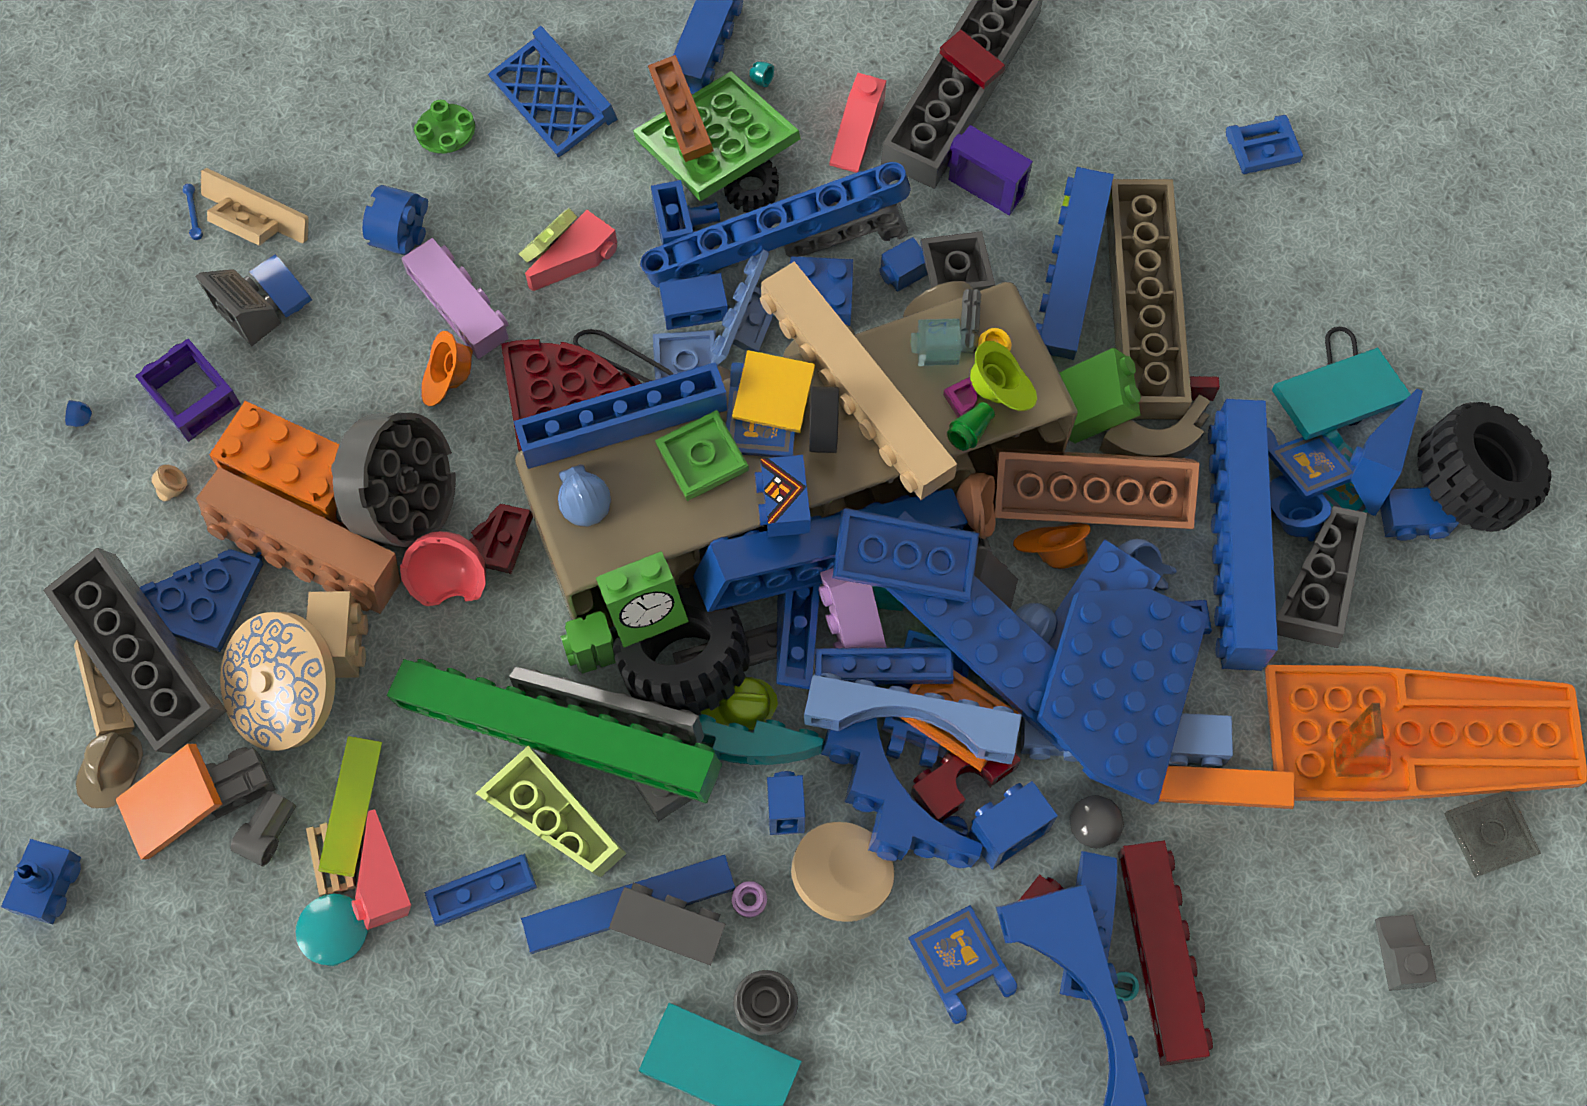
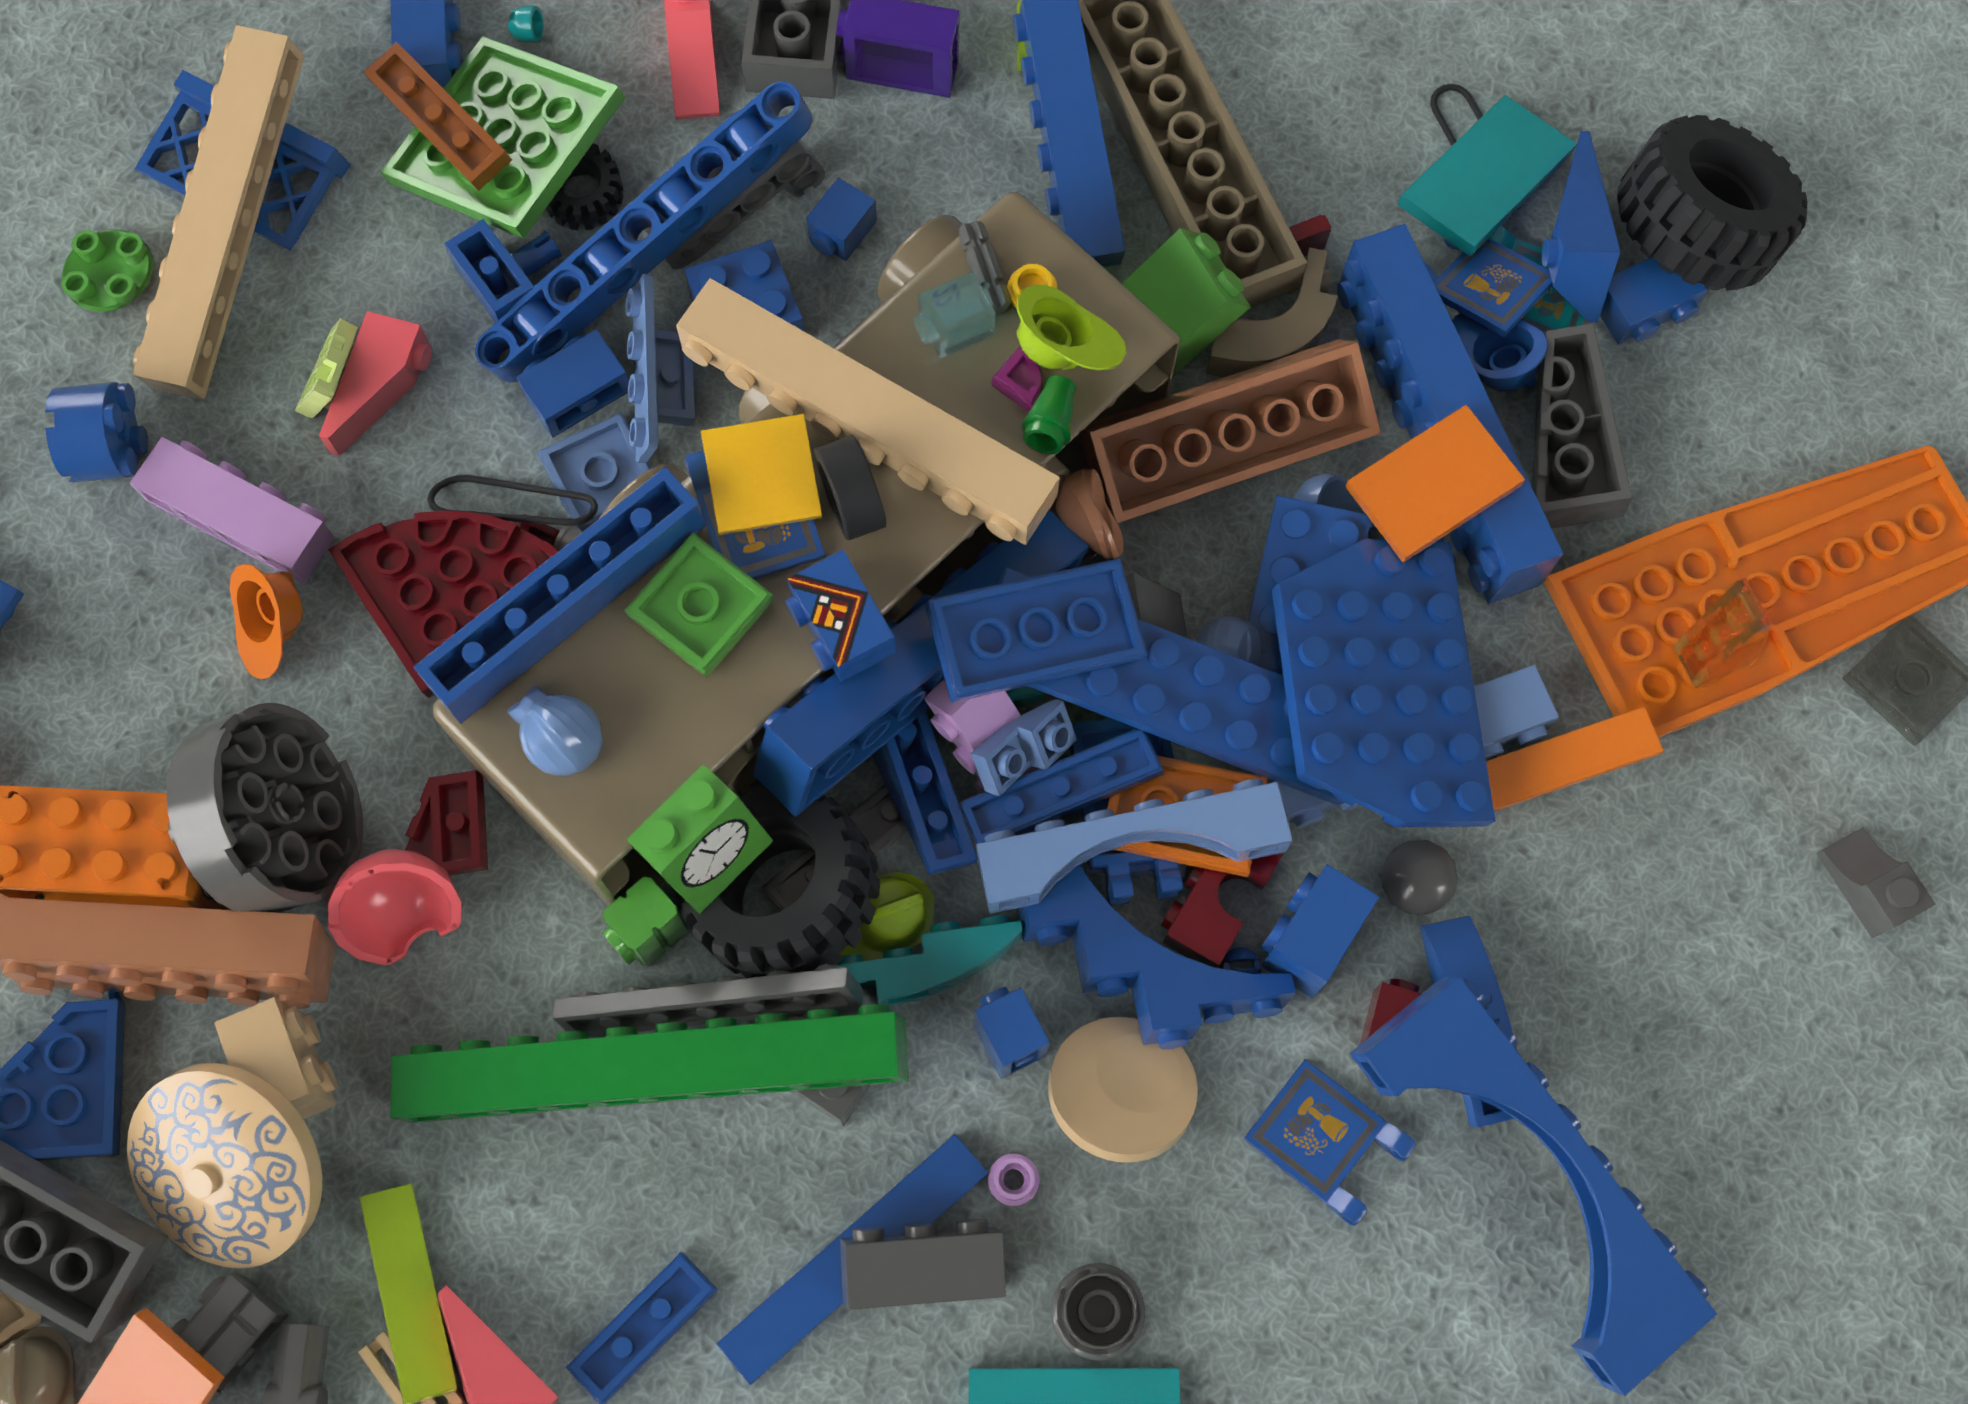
camera: 25 degrees left, 5 degrees up
yellowish green wedge [475,746,626,878] -> none
dark grey slope [920,231,995,291] -> none
orange piece [1013,523,1091,569] -> none
teal hinge [1114,971,1139,1001] -> none
dark red brick [1118,840,1213,1066] -> none
none -> tan brick [132,25,305,400]
none -> medium blue slope [970,699,1077,796]
none -> orange tile [1345,405,1525,563]

